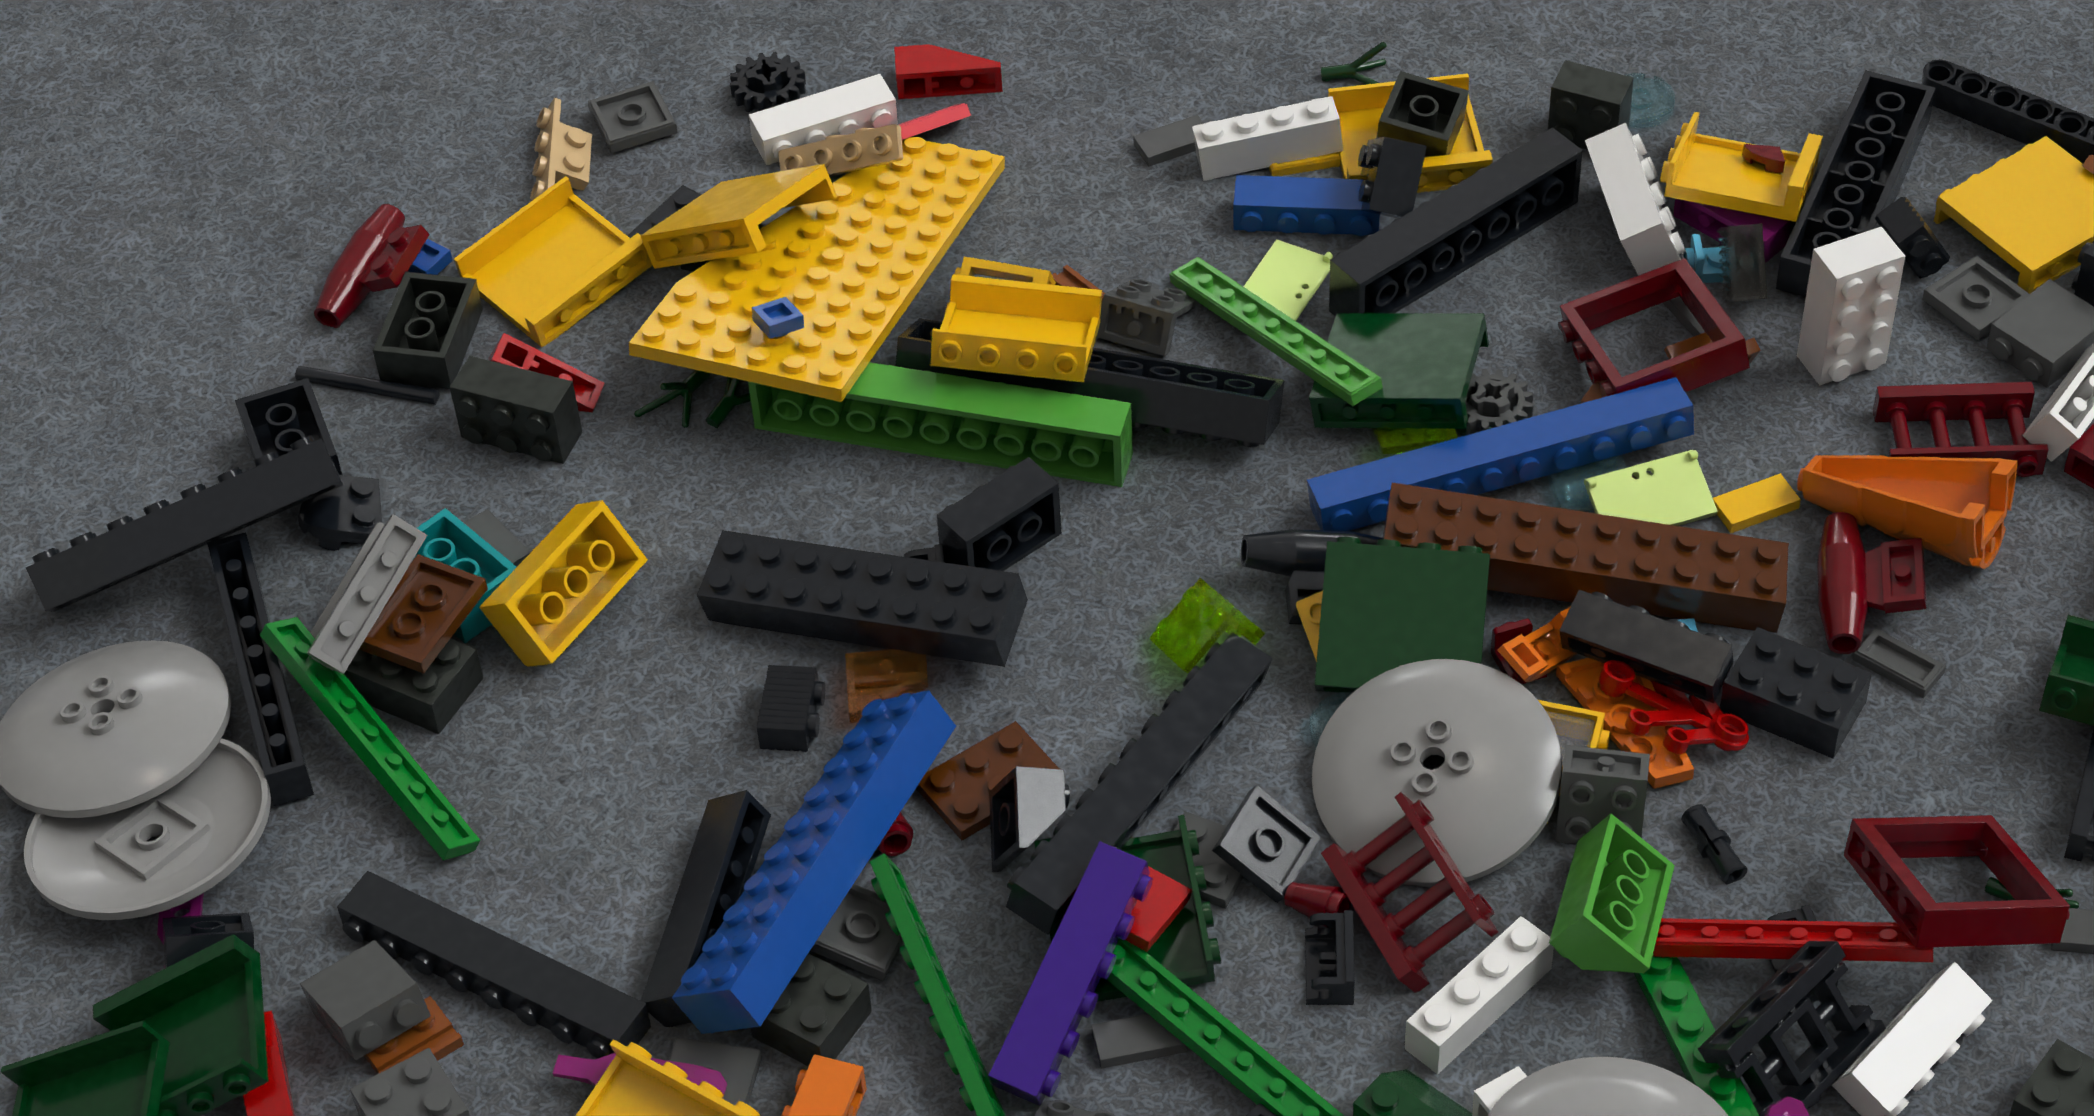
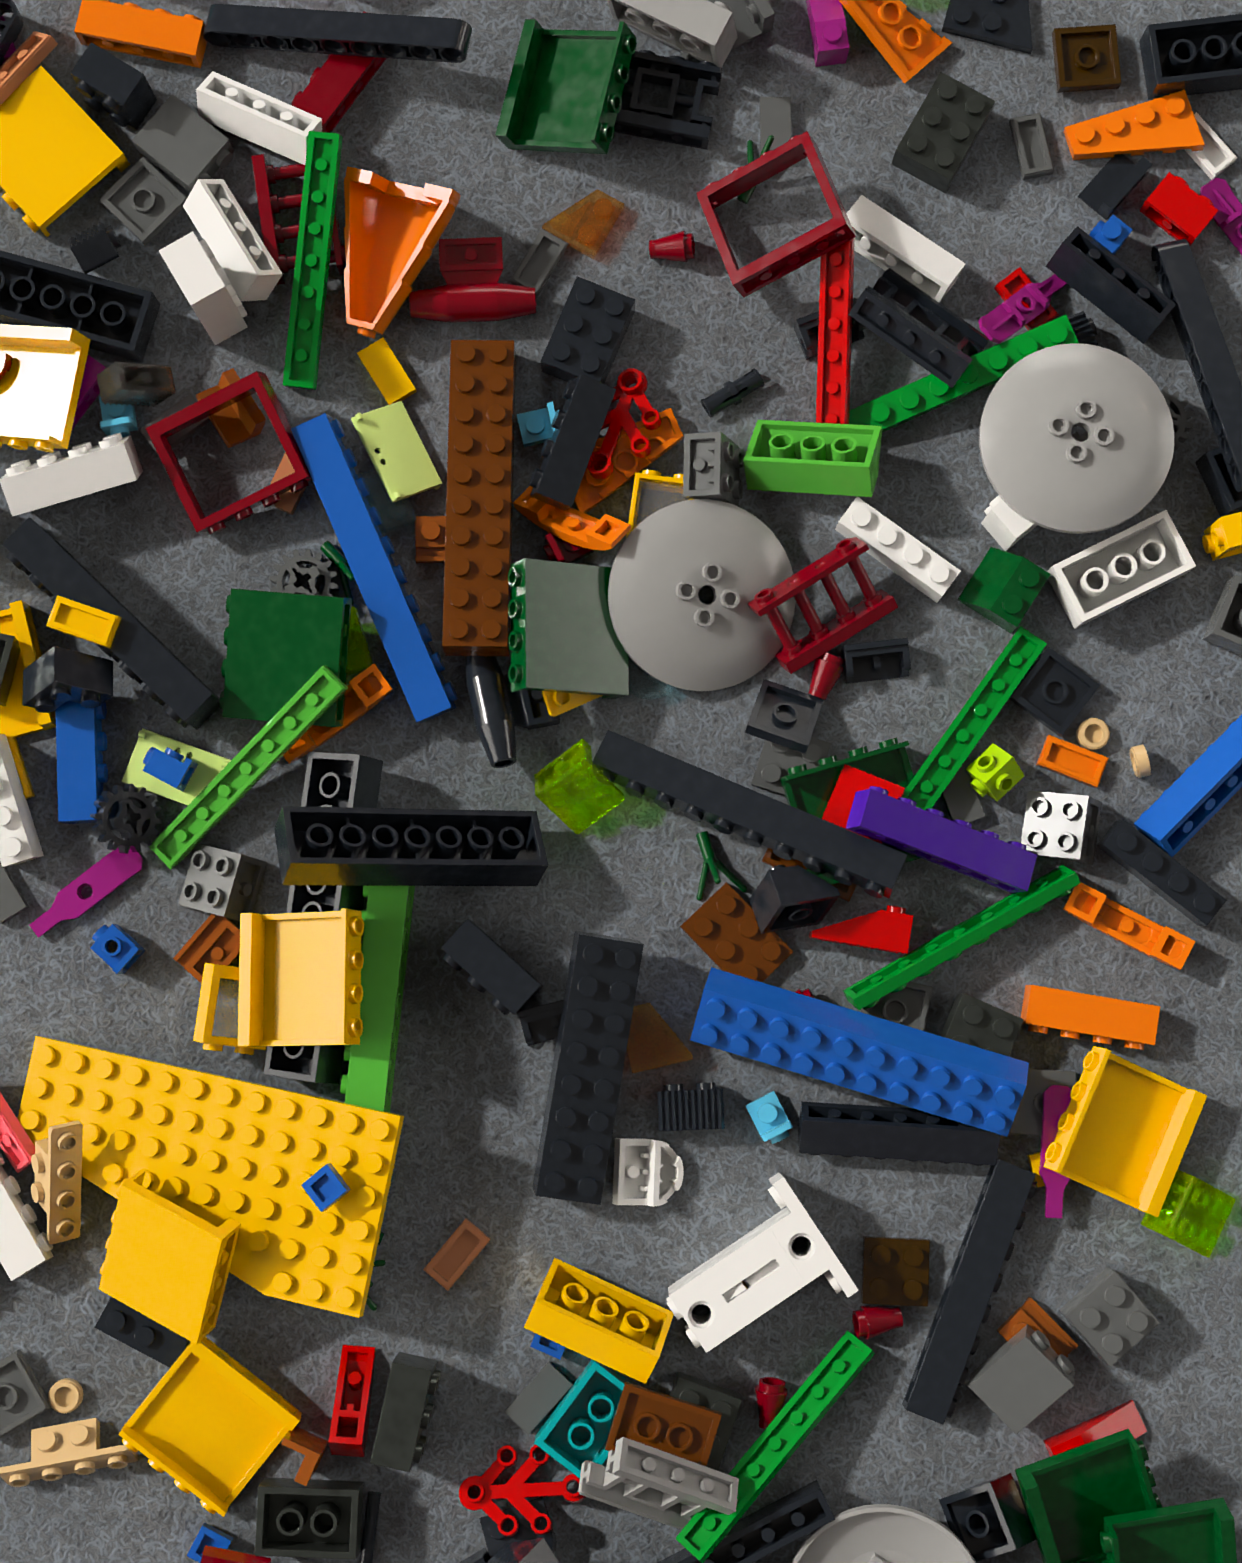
camera: 100 degrees left, 35 degrees up
none -> magenta piece [29,847,143,938]
none -> yellow tile [46,595,121,649]
none -> tan tile [48,1378,84,1413]
none -> black gear [90,784,163,854]
none -> blue brick [90,924,146,974]
none -> blue brick [143,747,198,792]
none -> white brick [183,179,283,301]
none -> black brick [274,806,548,886]
none -> dark orange panel [281,1426,328,1486]
none -> green plate [283,131,343,390]
none -> orange slope [283,663,393,764]
none -> nougat tile [423,1218,491,1291]
none -> red plant [459,1445,586,1537]
none -> clear orange wing [542,189,624,260]
none -> white slope [612,1138,684,1207]
none -> dark red cone [649,230,695,262]
none -> white brick [666,1173,859,1353]
none -> dark green plant [696,831,747,901]
none -> medium azure bracket [745,1091,793,1144]
none -> dark red cone [755,1377,788,1429]
none -> red slope [809,905,914,955]
none -> dark red cone [852,1306,903,1340]
none -> dark brown plate [861,1236,930,1307]
none -> lime brick [966,743,1025,802]

